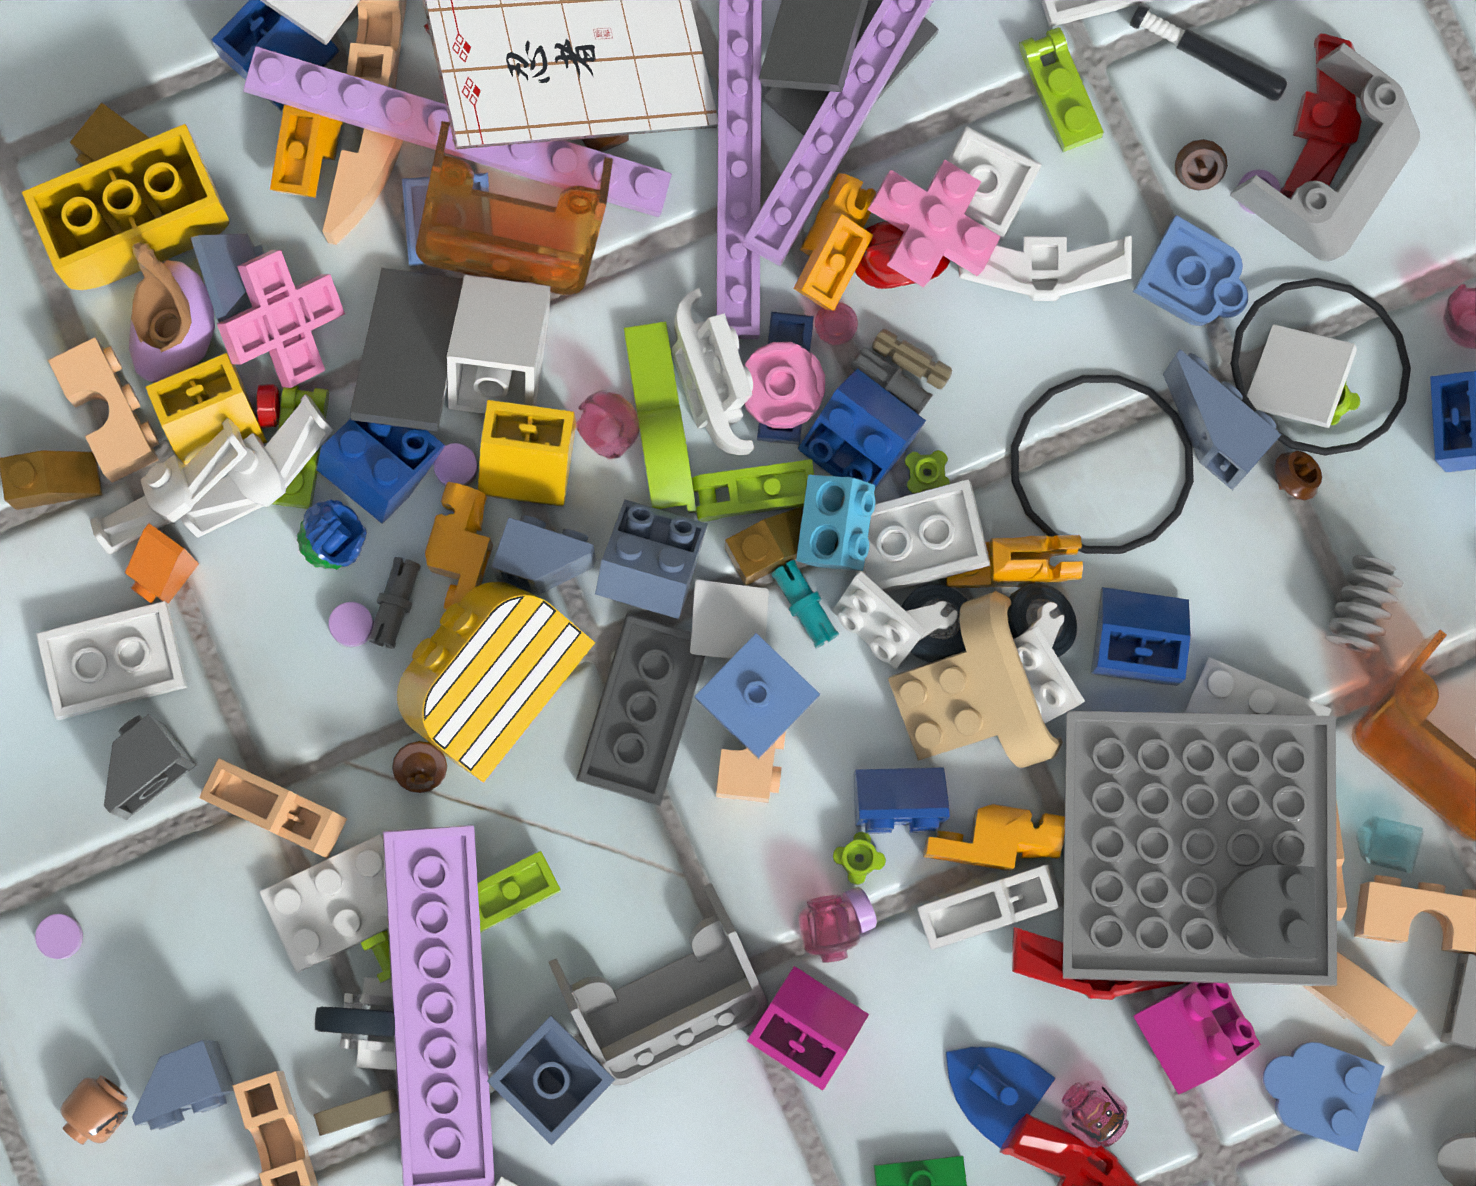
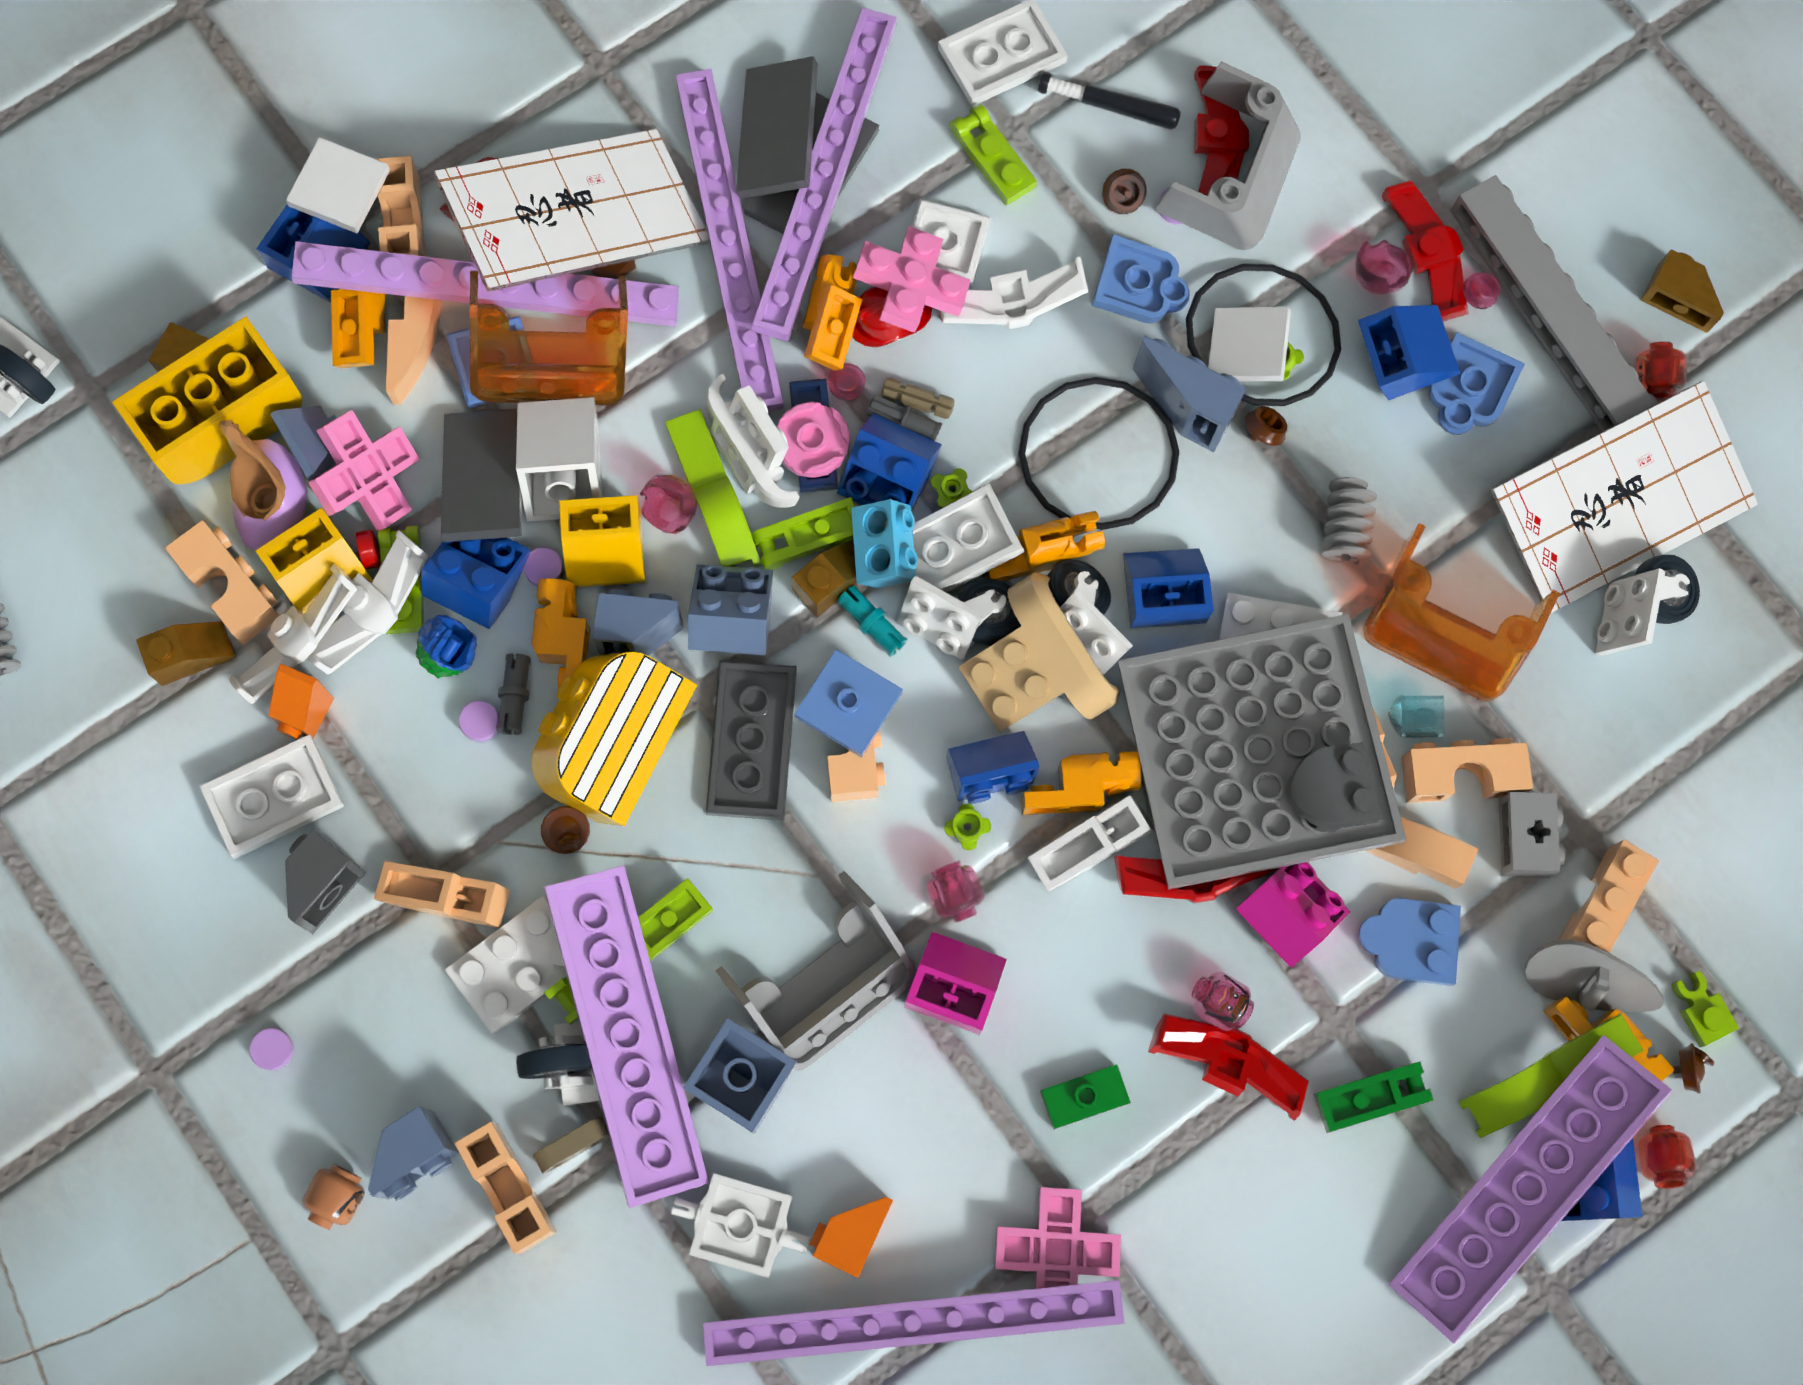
camera: 15 degrees left, 5 degrees down
white sticker [690,580,769,659] -> none
lavender tile [843,887,877,934] -> none
blue shield [946,1047,1056,1149] -> none

